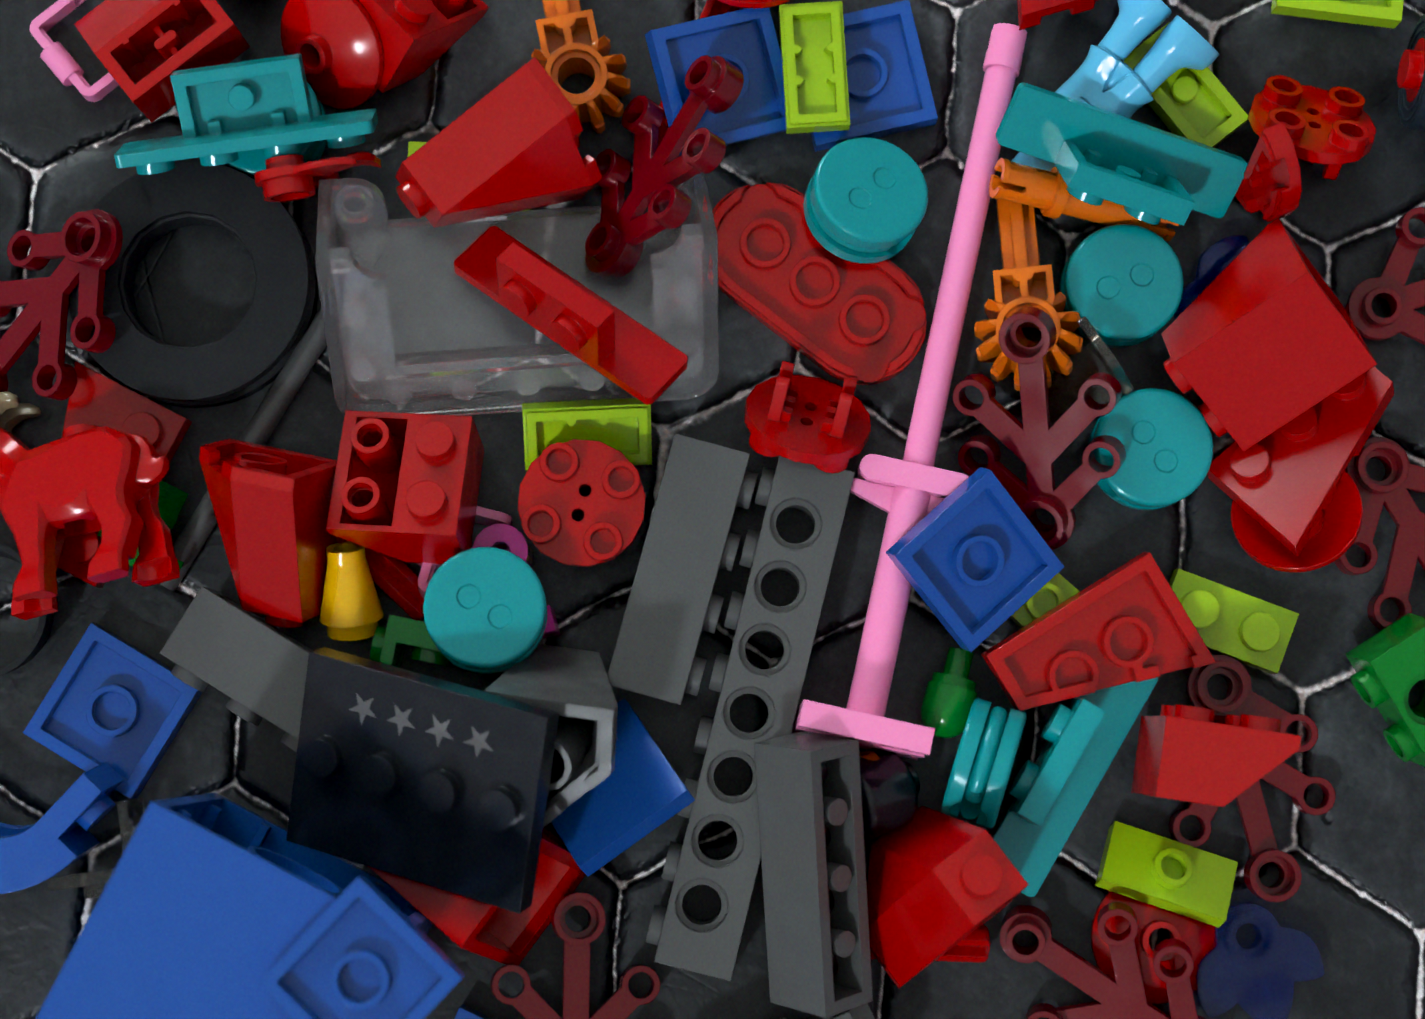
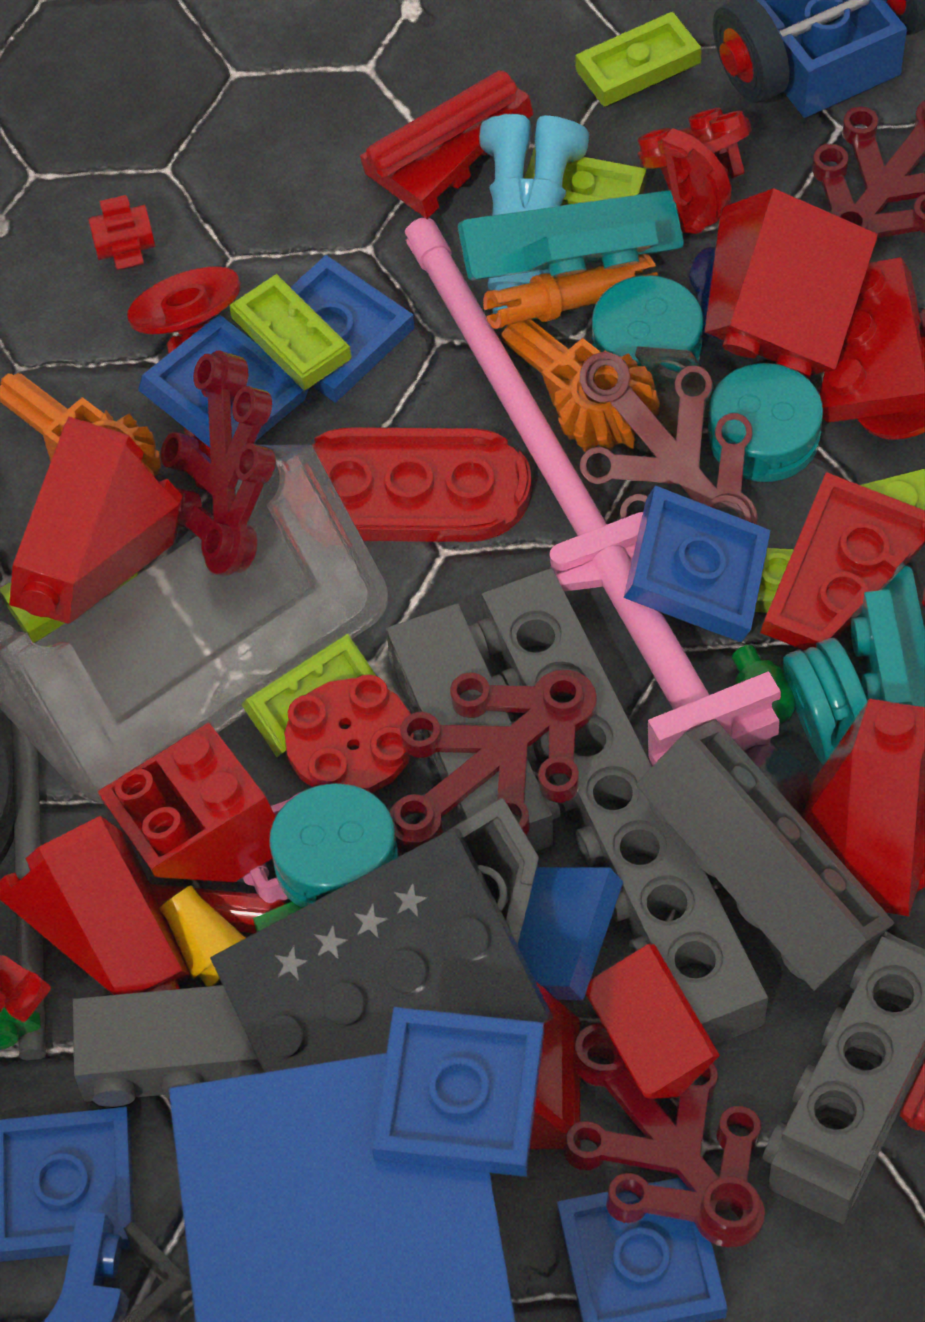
camera: 35 degrees left, 25 degrees down
red bracket [454,226,688,405] -> none
red plate [745,361,871,473] -> none
teal head [803,137,928,264] -> none
none -> dark red plant [389,670,597,853]
none -> red slope [585,944,720,1099]

